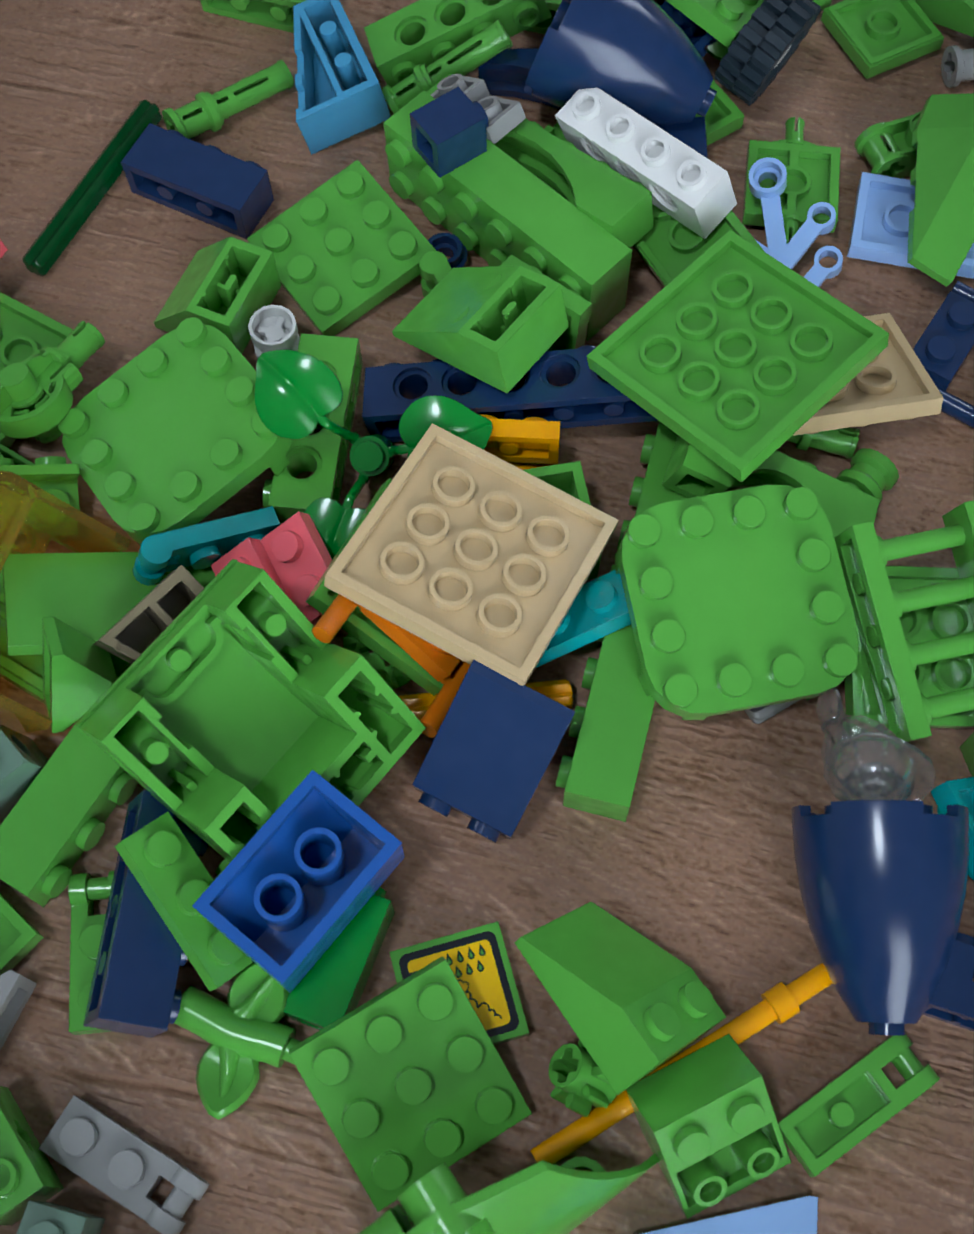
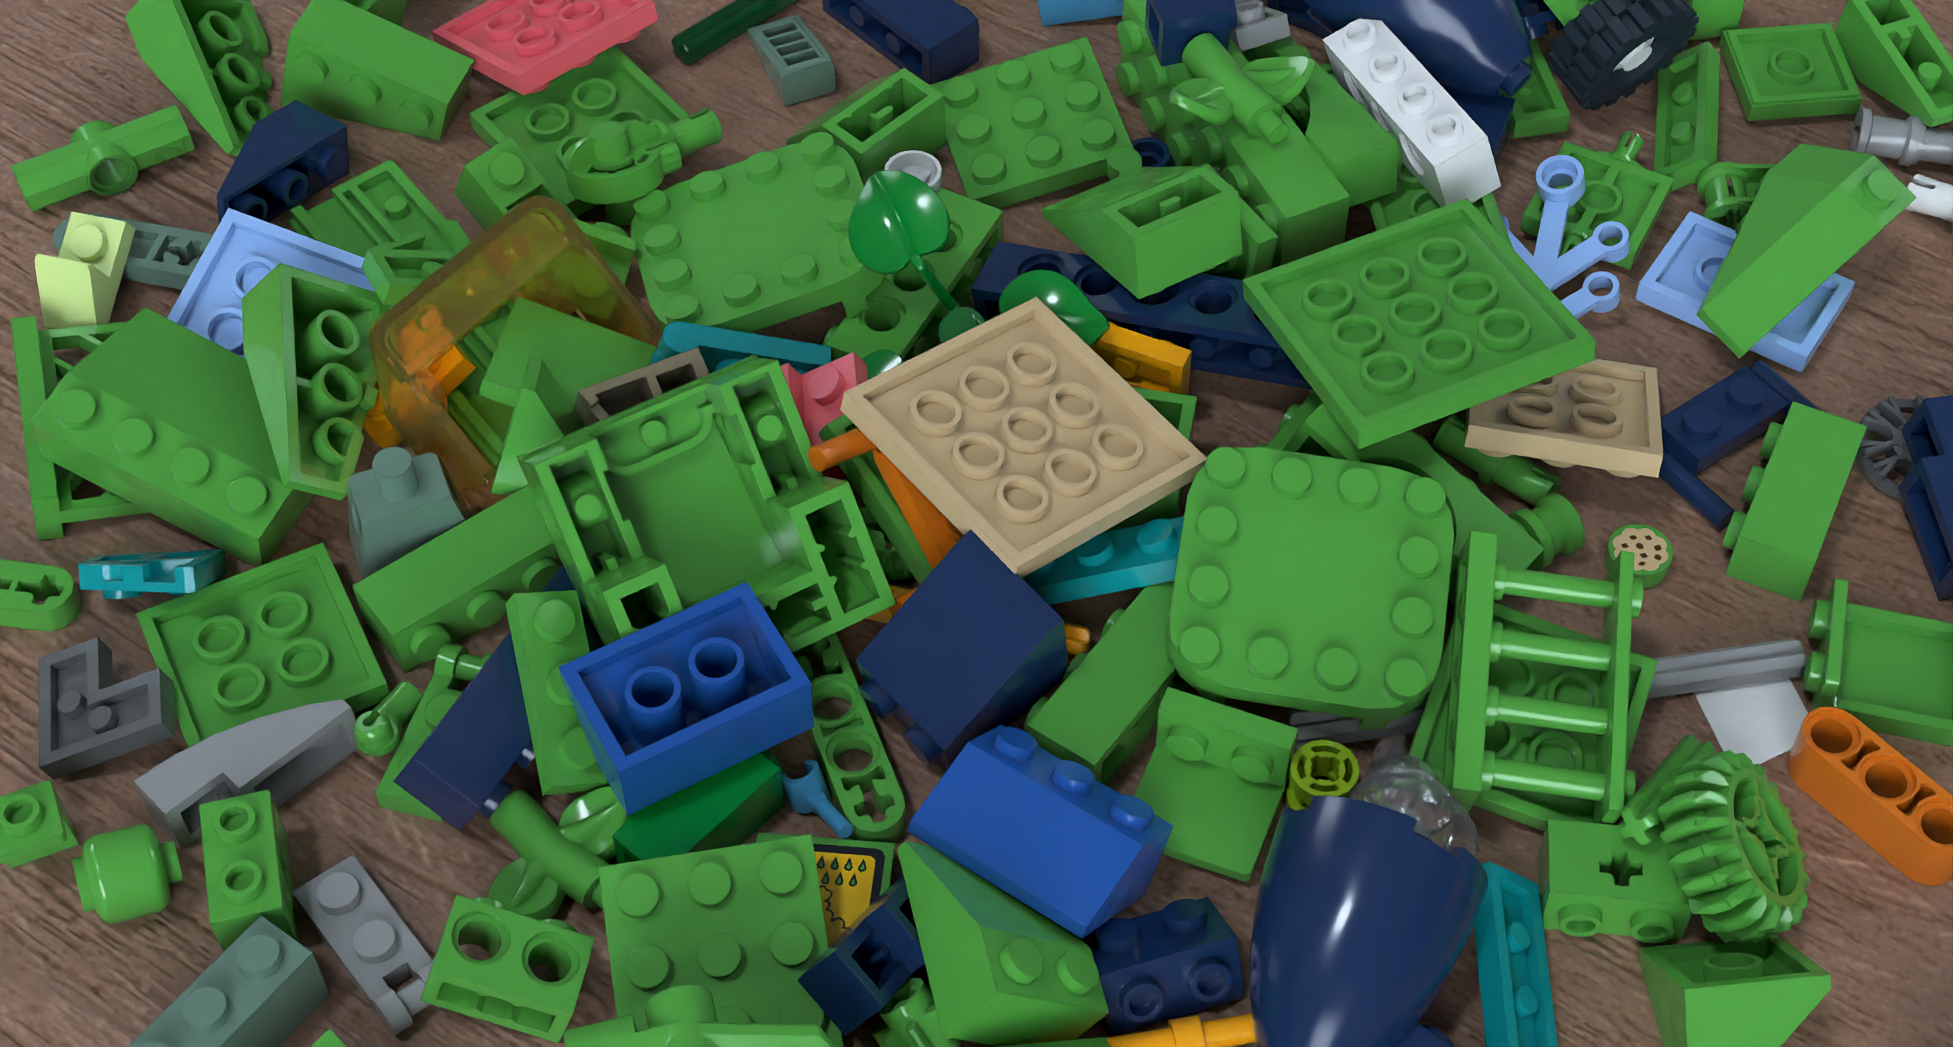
camera: 20 degrees right, 15 degrees down
none -> bright green arm [353,681,423,758]
none -> bright green brick [420,895,595,1043]
none -> sand green slope [747,14,836,106]
none -> dark azure hand [781,759,853,839]
none -> bright green beam [792,633,906,843]
none -> dark blue slope [797,875,925,1036]
none -> blue slope [907,725,1174,939]
none -> dark blue bracket [1082,897,1244,1035]
none -> bright green bracket [1134,687,1299,882]
none -> bright green plant [1169,33,1315,144]
none -> lime wheel [1285,739,1360,811]
none -> tile [1604,524,1673,588]
none -> bright green plate [1654,41,1720,192]

